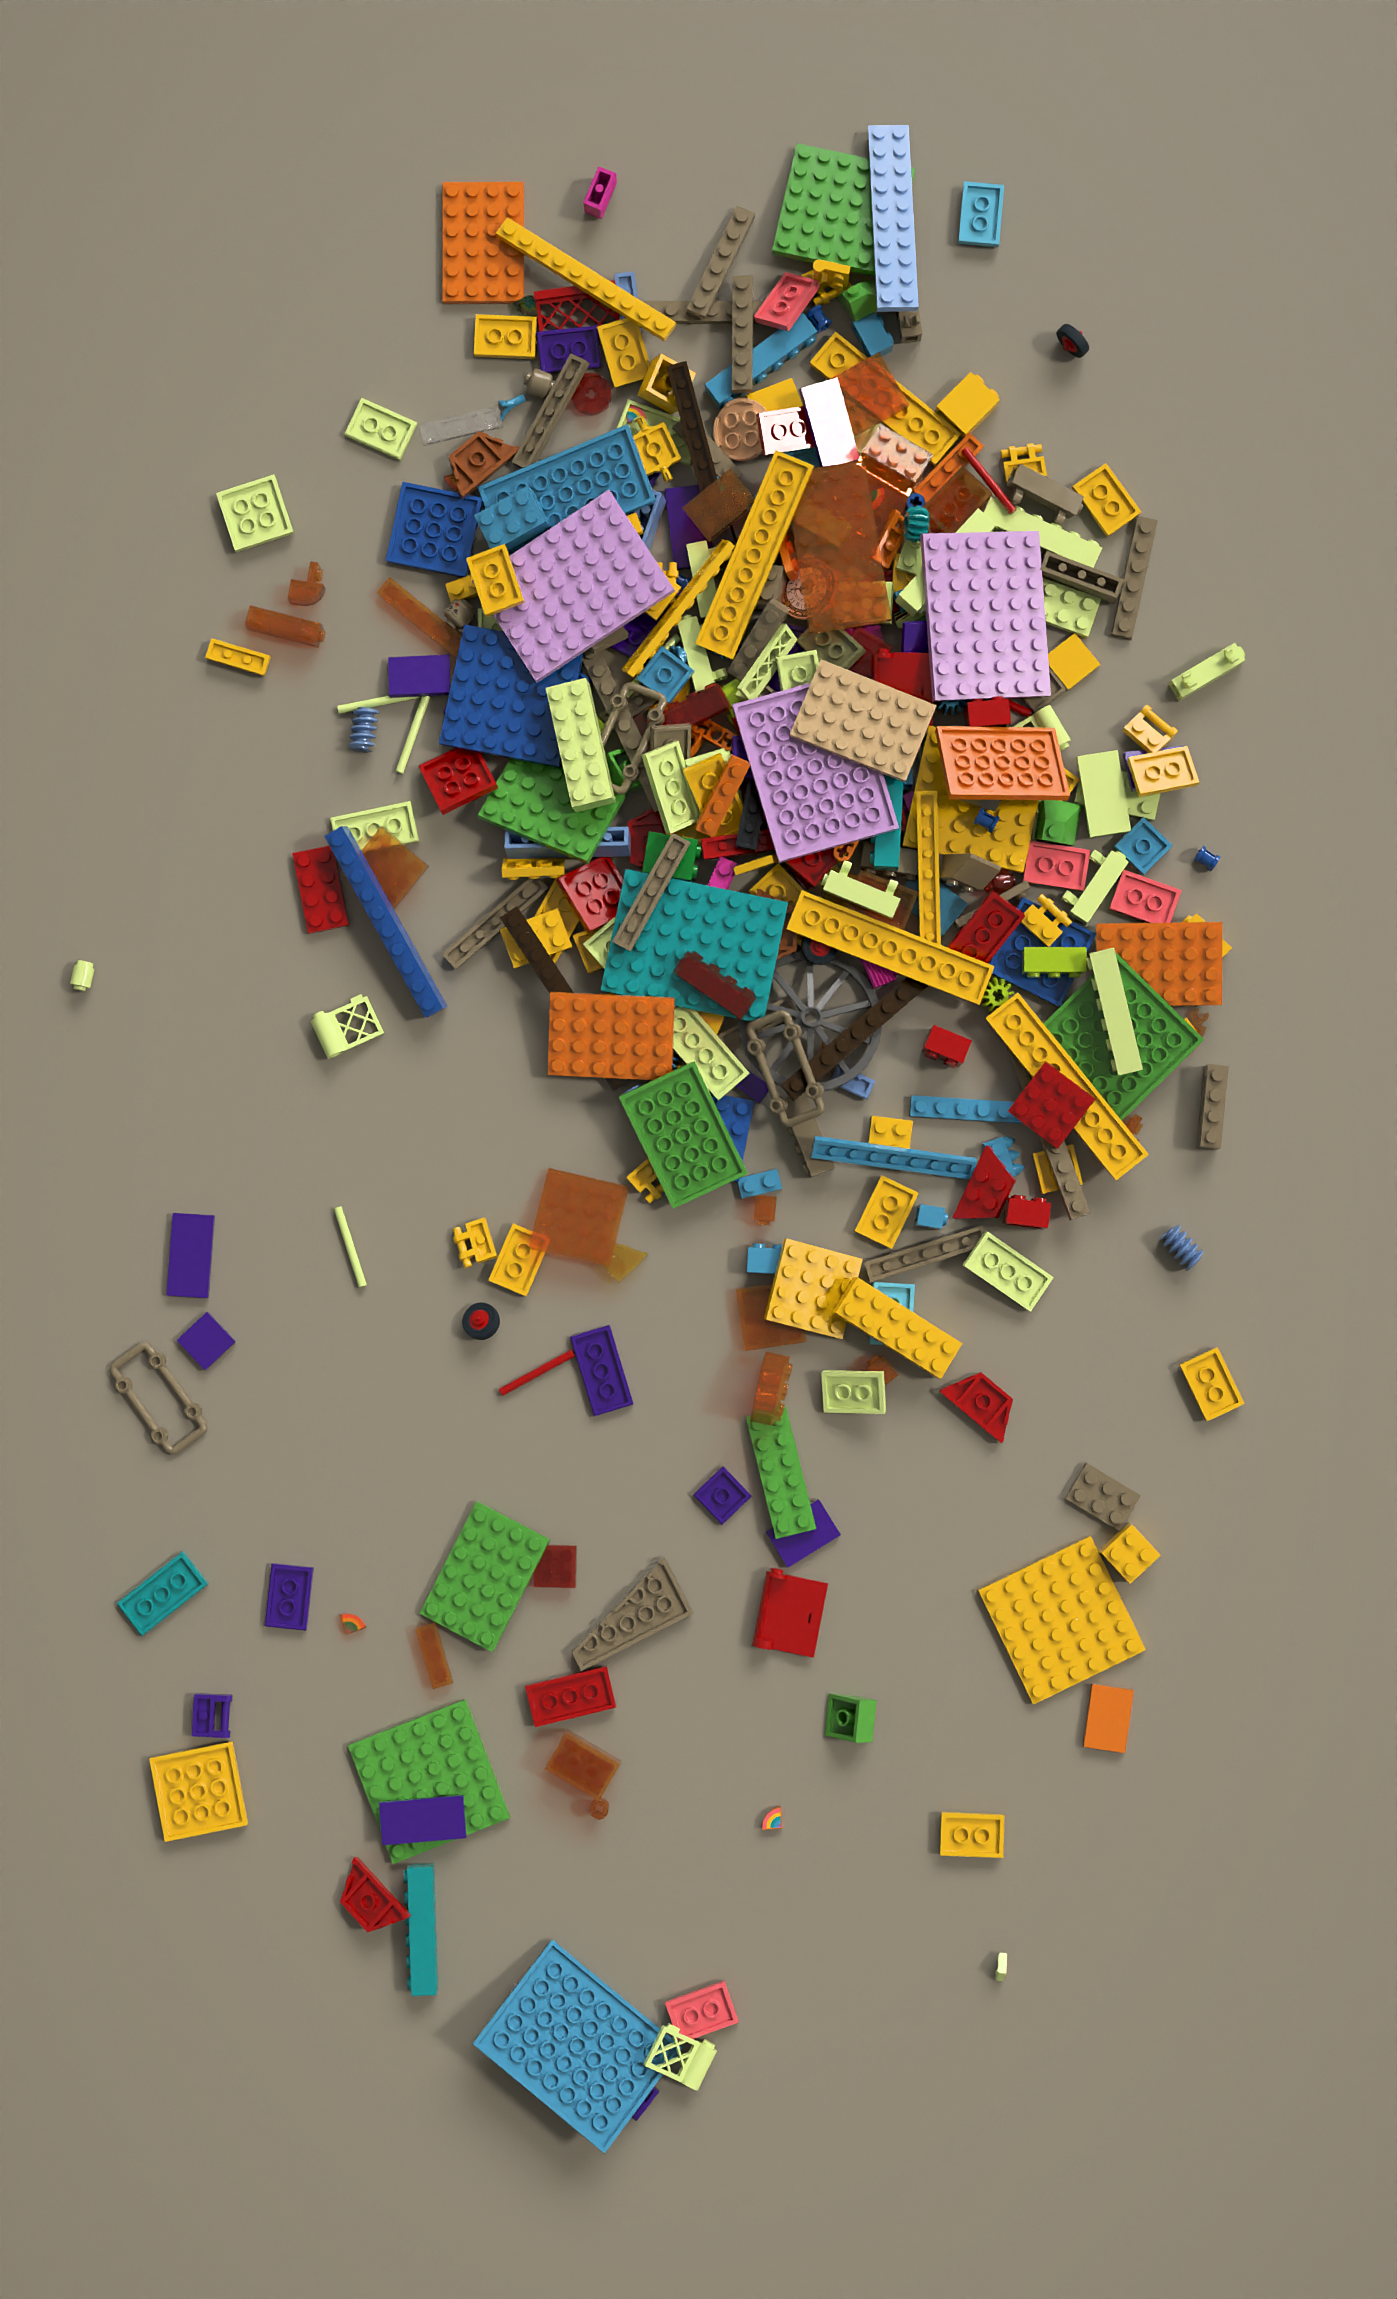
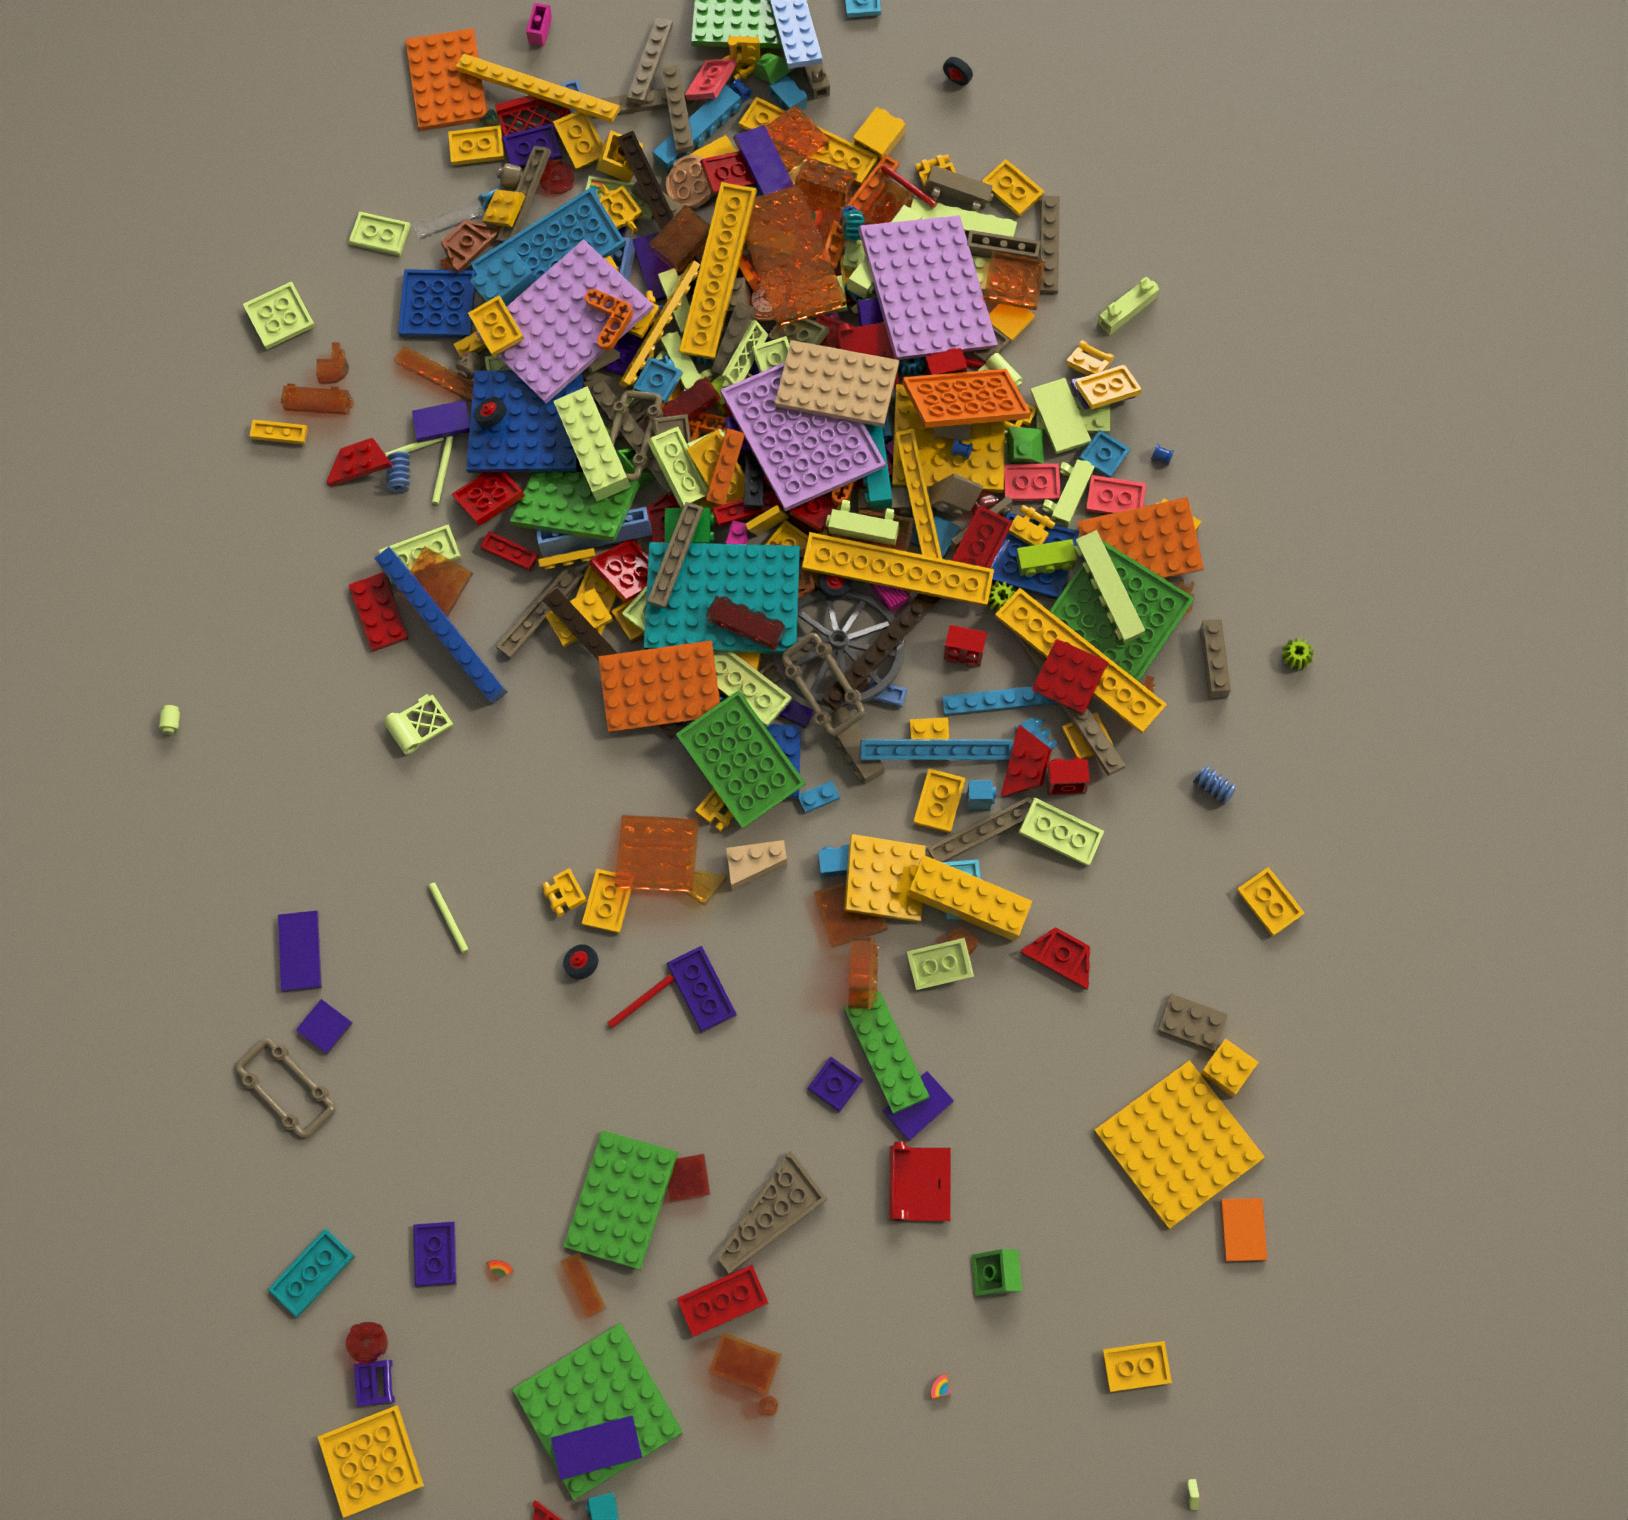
camera: 10 degrees left, 15 degrees down
clear orange brick [754,1195,777,1226] -> none
none -> red wing [326,437,393,487]
none -> clear red plate [346,1322,388,1364]
none -> black wheel [474,397,507,428]
none -> red plate [480,531,539,571]
none -> yellow plate [482,190,526,227]
none -> orange beam [585,289,634,351]
none -> tan wedge [726,840,787,891]
none -> clear orange plate [983,250,1045,311]
none -> lime gear [1281,637,1315,670]

